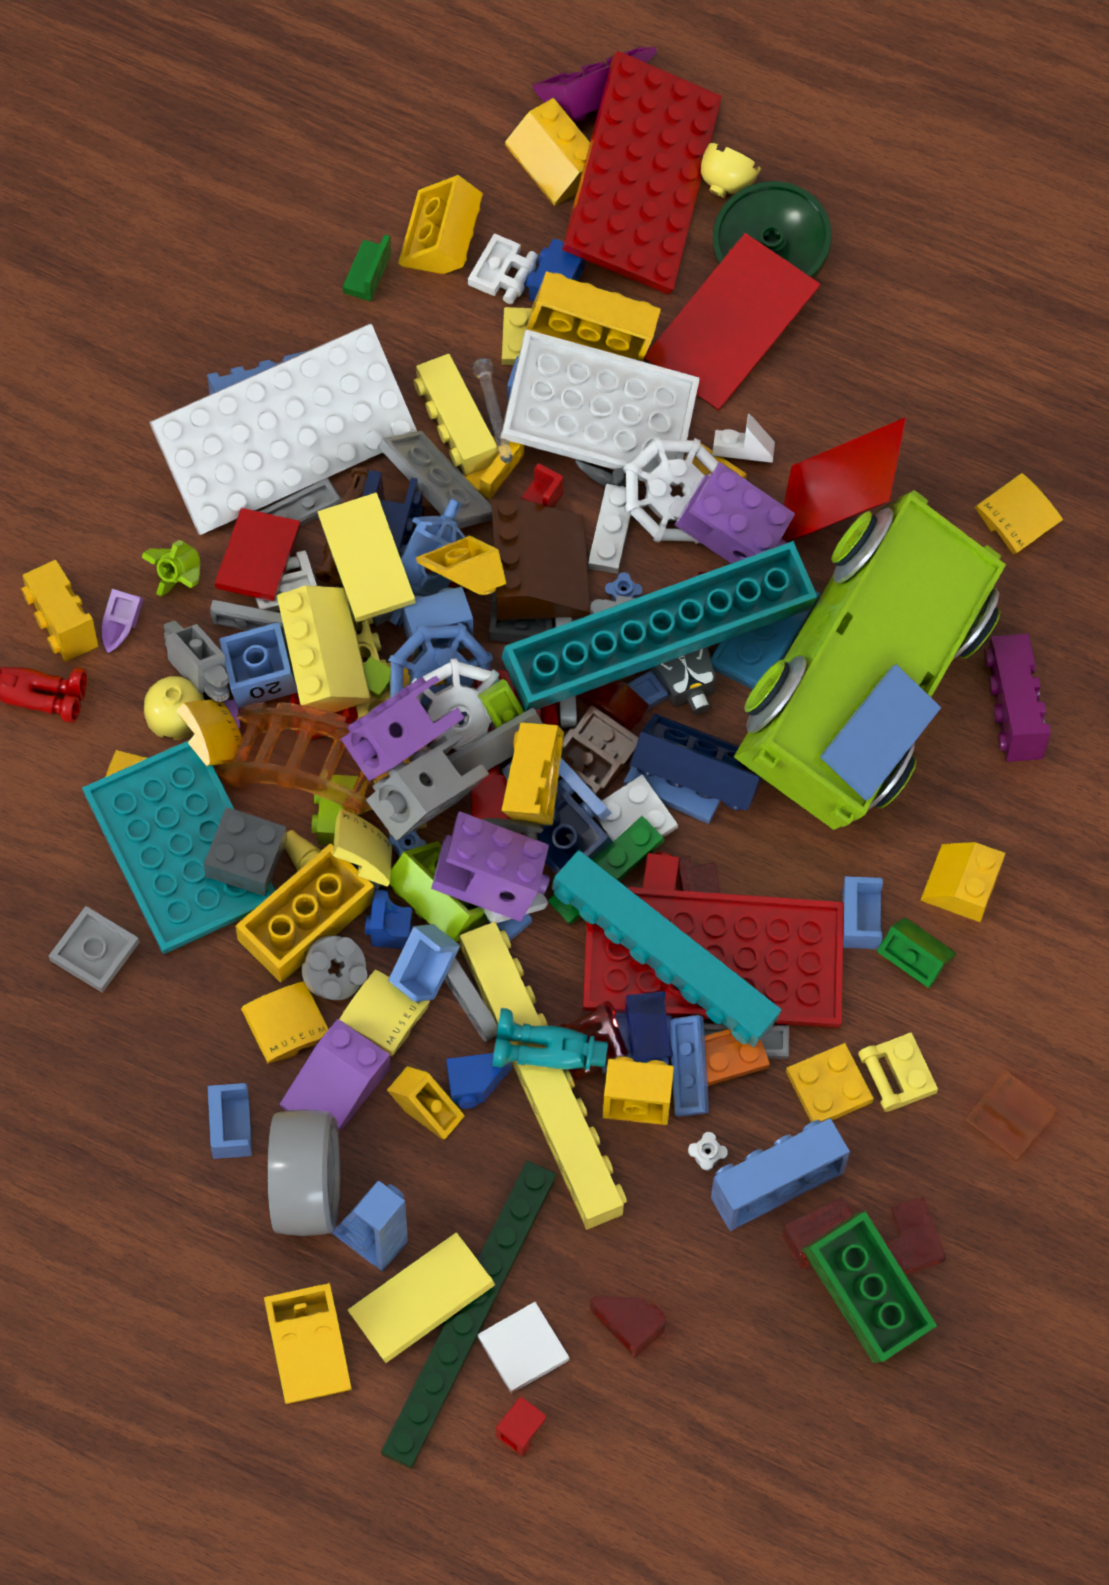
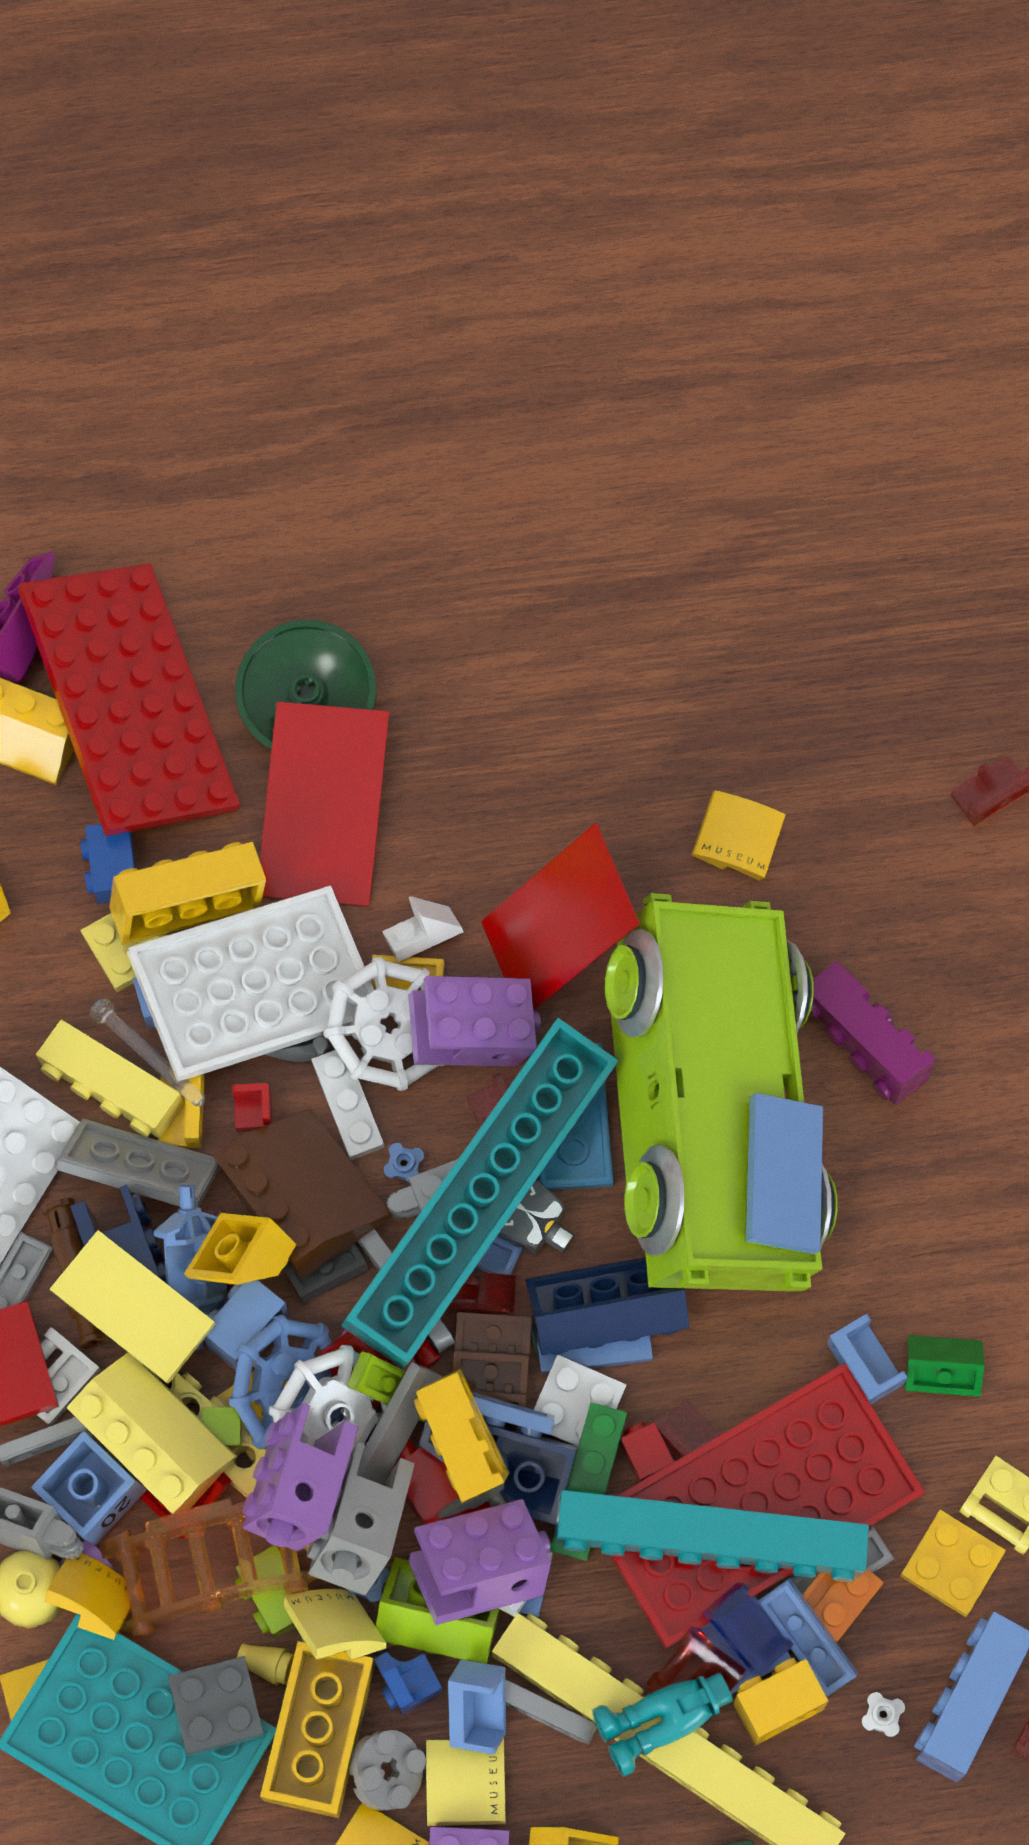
camera: 30 degrees left, 5 degrees up
blue slope [446,1053,512,1109] -> none
white plate [468,233,539,304] -> none
light yellow cylinder [701,143,761,198] -> none
yellow slope [920,842,1006,923] -> none

